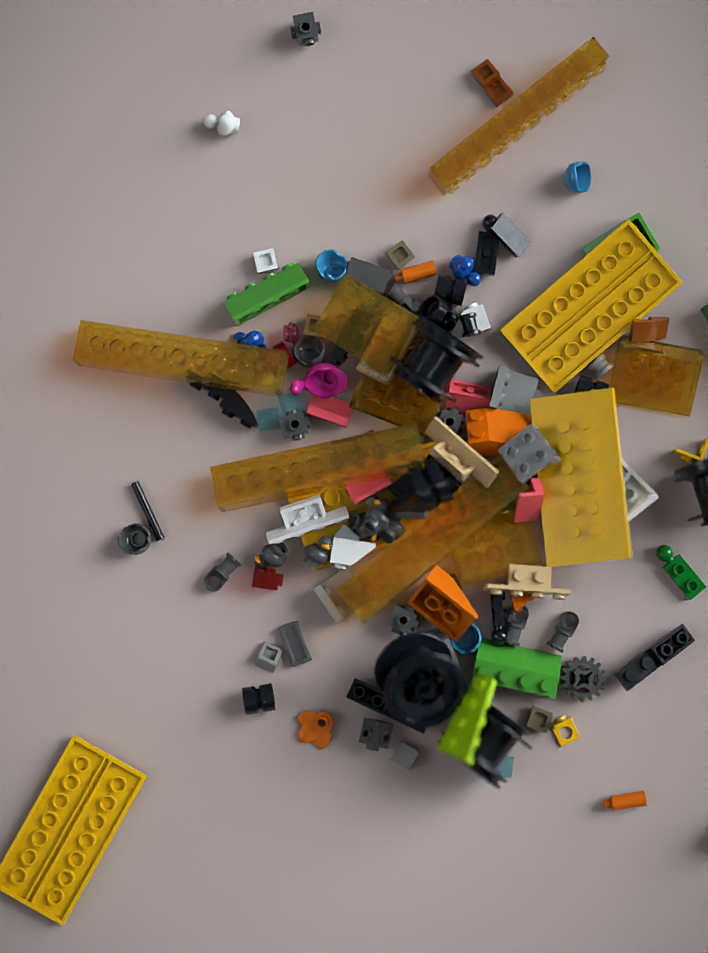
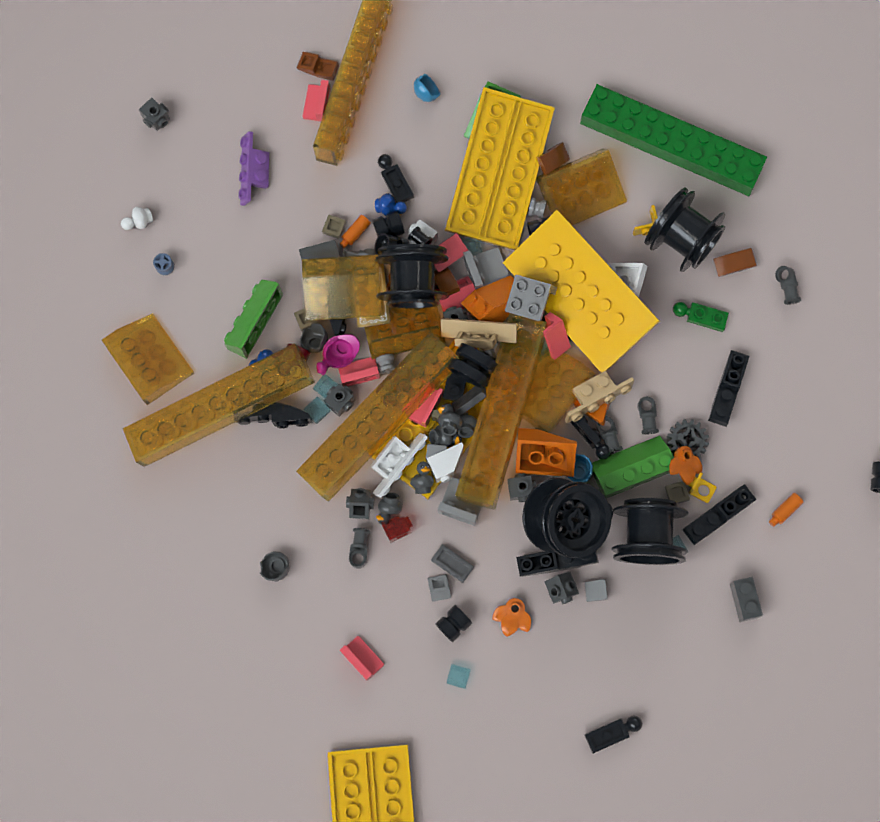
camera: 30 degrees left, 10 degrees down
black bar [131,481,165,541] -> none
white plate [253,248,278,274] -> none
clear pink plate [283,322,299,344] -> none
dark azure hair [315,249,348,283] -> none
lime wing [436,672,497,765] -> none
tile [488,213,531,258] -> none
none -> clear yellow slope [102,313,194,405]
none -> sand blue wheel [153,253,174,276]
none -> medium lavender bracket [238,131,269,206]
none -> coral panel [303,80,330,122]
none -> coral panel [340,636,384,681]
none -> dark grey brick [346,488,374,519]
none -> light grey wheel [376,354,397,375]
none -> coral panel [434,233,469,272]
none -> dark orange slope [435,267,460,295]
none -> clear light blue tile [446,664,471,689]
none -> clear light blue tile [462,238,483,256]
none -> black plate [584,716,642,754]
none -> orange plate [669,446,703,485]
none -> black slope [682,484,757,545]
none -> dark grey brick [730,577,763,622]

